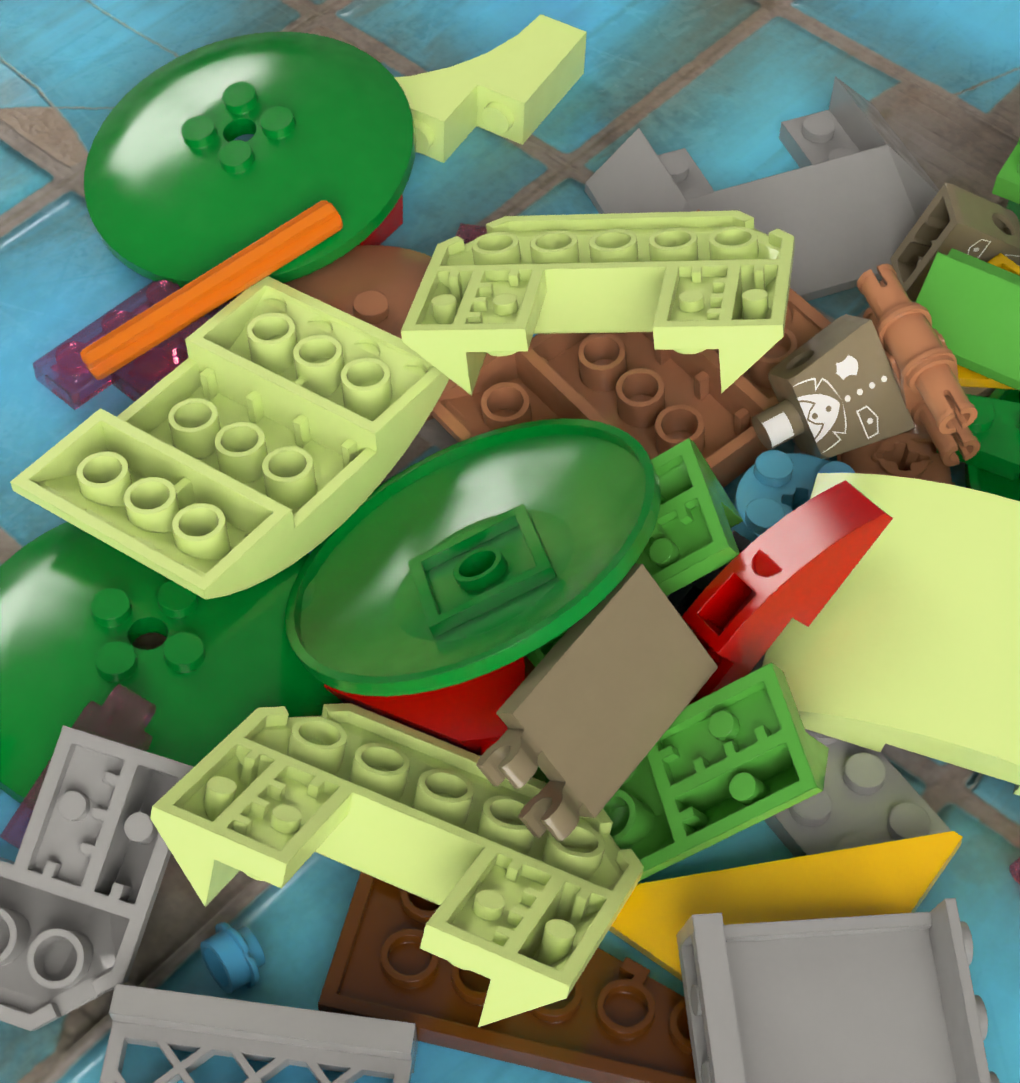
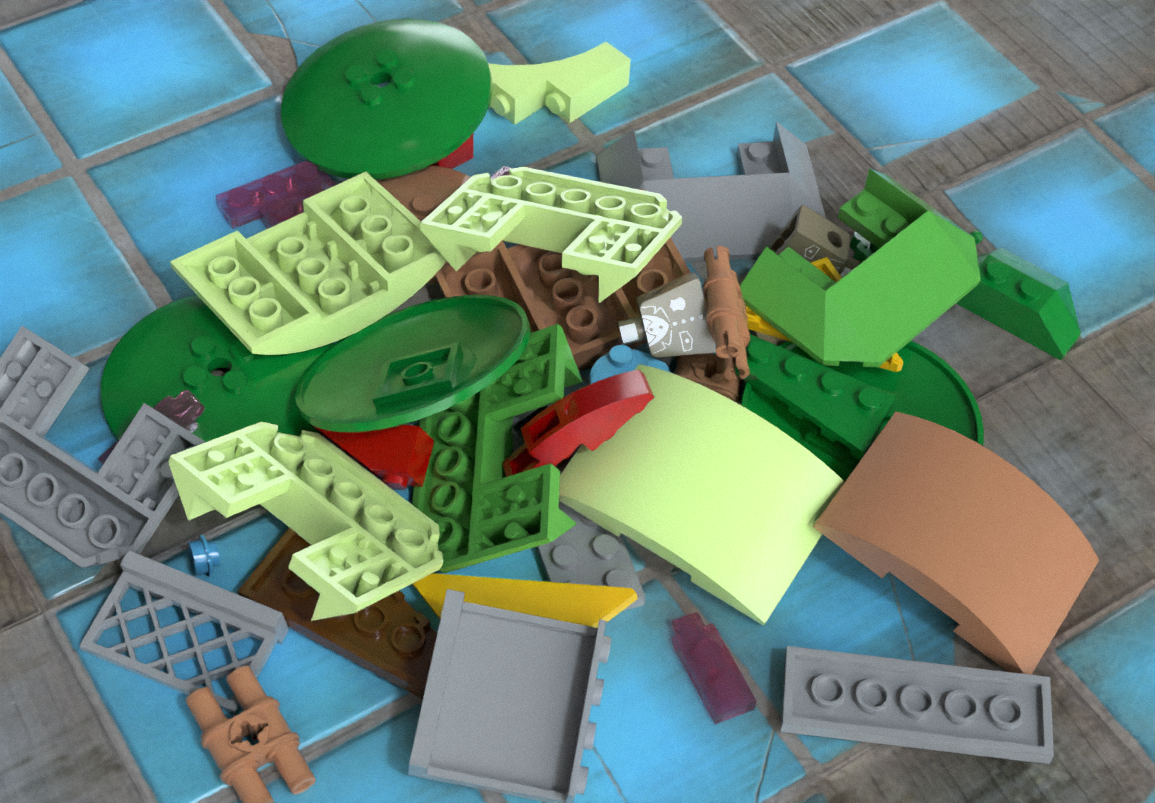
camera: 15 degrees right, 0 degrees up
orange axle [80,200,343,380] -> none
dark tan tile [476,564,718,841] -> none

